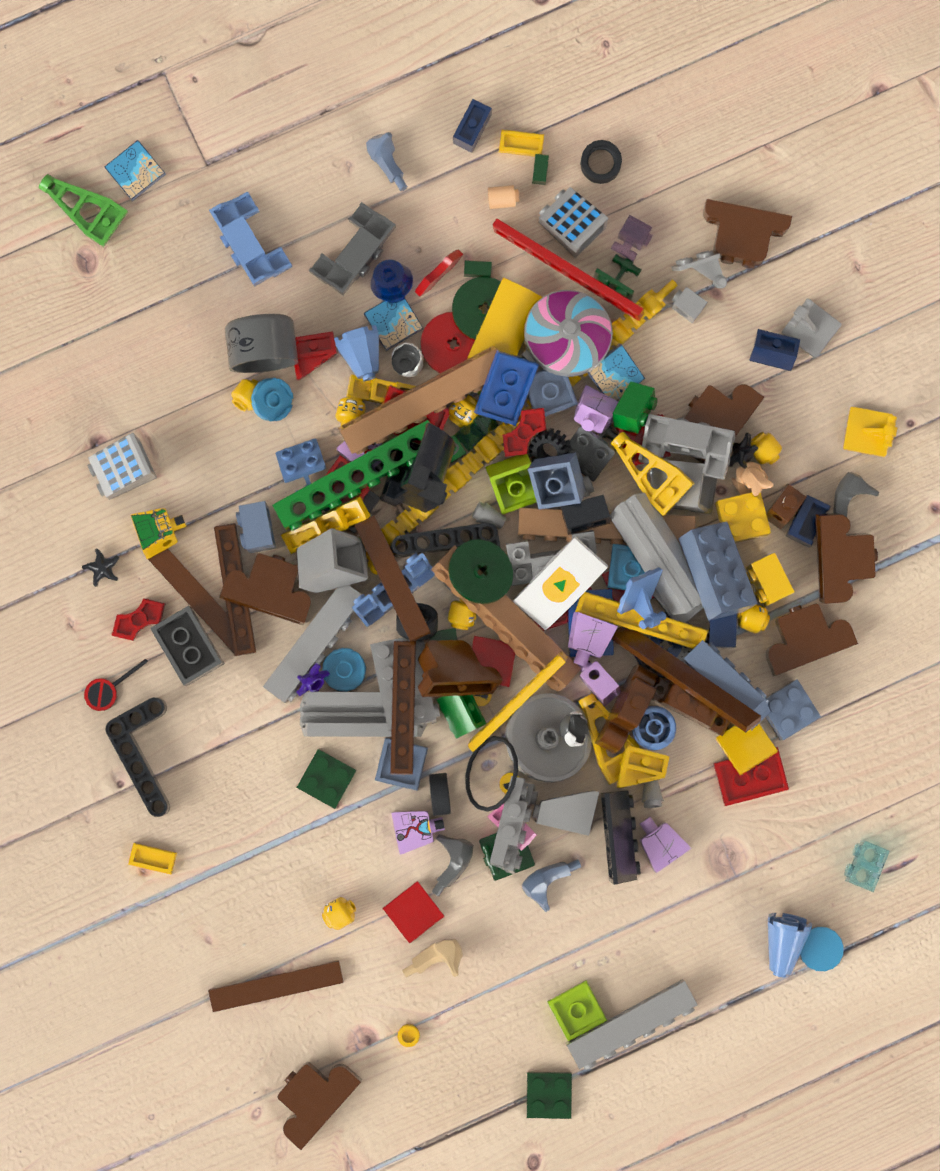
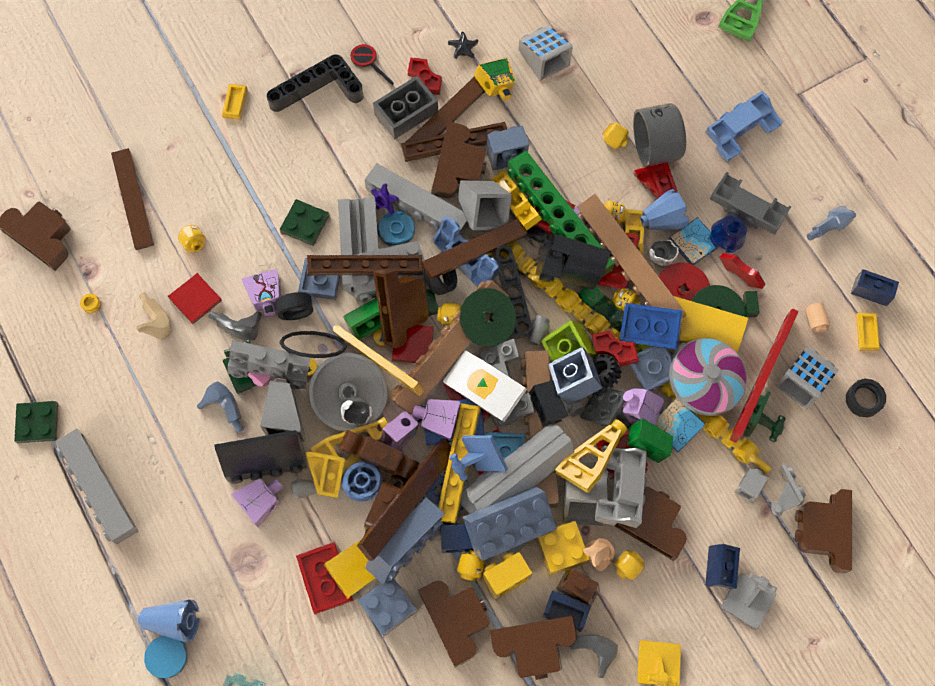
camera: 85 degrees right, 15 degrees down
tile [104,140,166,201] -> none
dark azure tile [251,378,293,422] -> none
medium blue plate [275,438,326,496] -> none
dark green piece [532,154,549,185] -> none
lime tile [547,980,608,1042] -> none
clear purple brick [611,215,653,261] -> none
black animal [729,433,758,469] -> none

